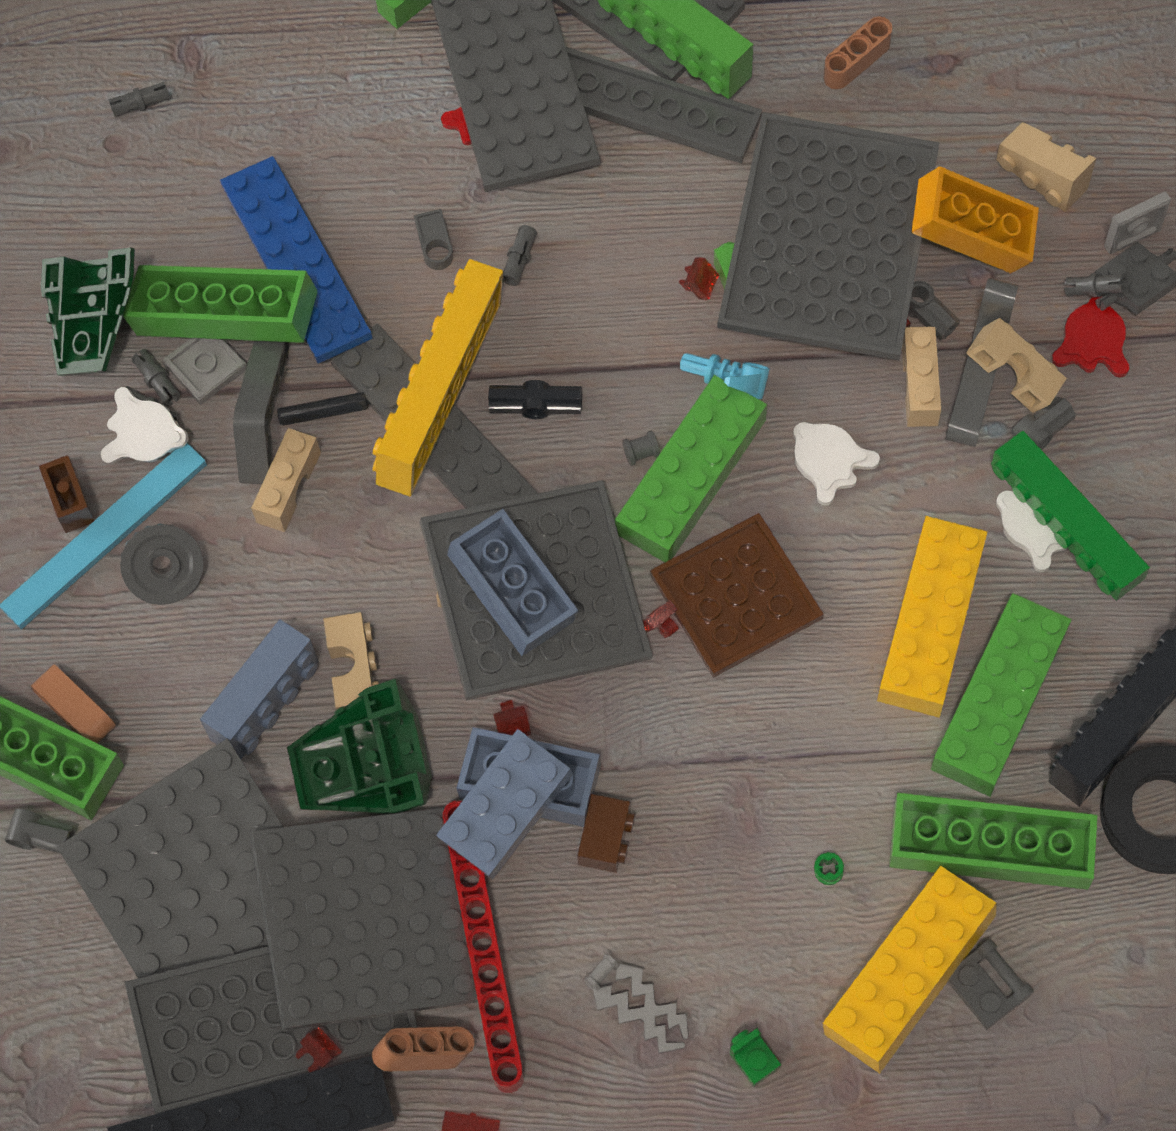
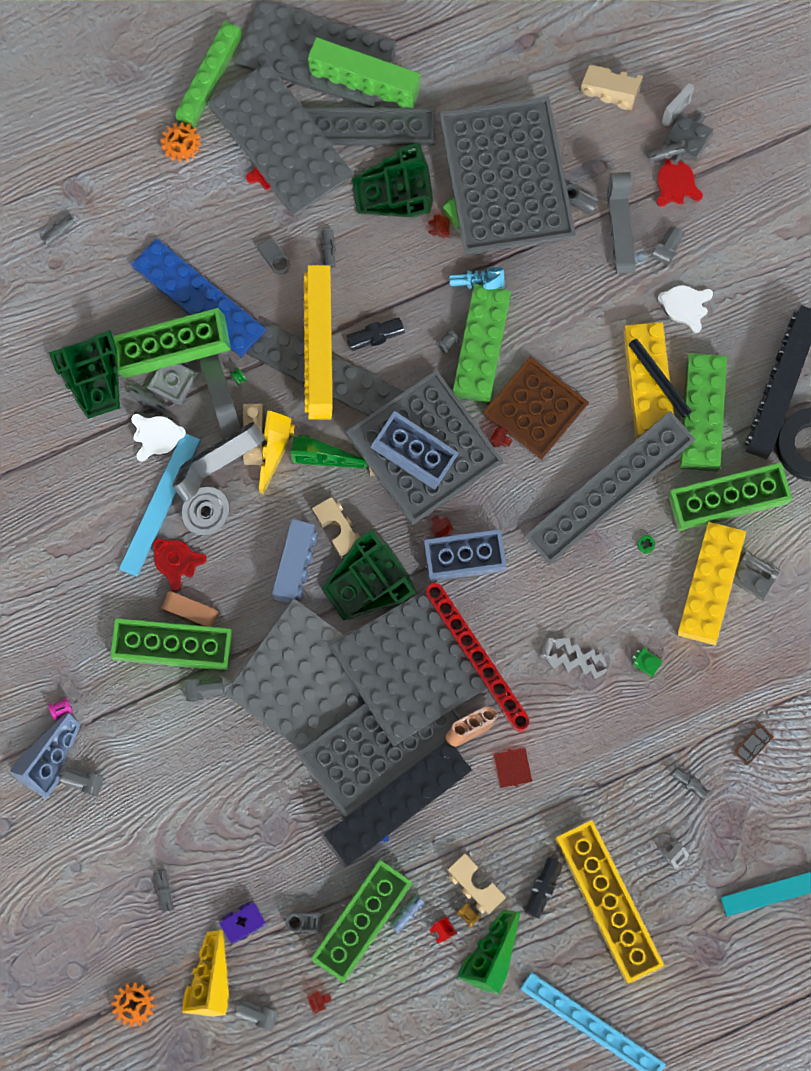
camera: 25 degrees left, 10 degrees up
reddish brown brick [39,455,94,533] -> none
black axle [277,392,368,426] -> none
clear red tile [295,1027,342,1072] -> none
sand blue brick [436,729,573,880] -> none
reddish brown brick [577,794,635,873] -> none
white tile [793,422,880,506] -> none
nougat beam [823,16,893,89] -> none
tan arch [902,327,941,427] -> none
light orange brick [912,166,1039,273] -> none
tan arch [966,318,1067,413] -> none
green brick [991,431,1150,601] -> none
none -> red tile [153,539,207,592]
none -> orange gear [161,122,201,163]
none -> beam [172,422,265,501]
none -> green bush [229,367,247,386]
none -> yellow wedge [259,410,295,494]
none -> green wedge [291,435,369,469]
none -> dark green wedge [352,142,433,218]
none -> dark grey plate [525,411,696,565]
none -> black axle [629,338,692,418]

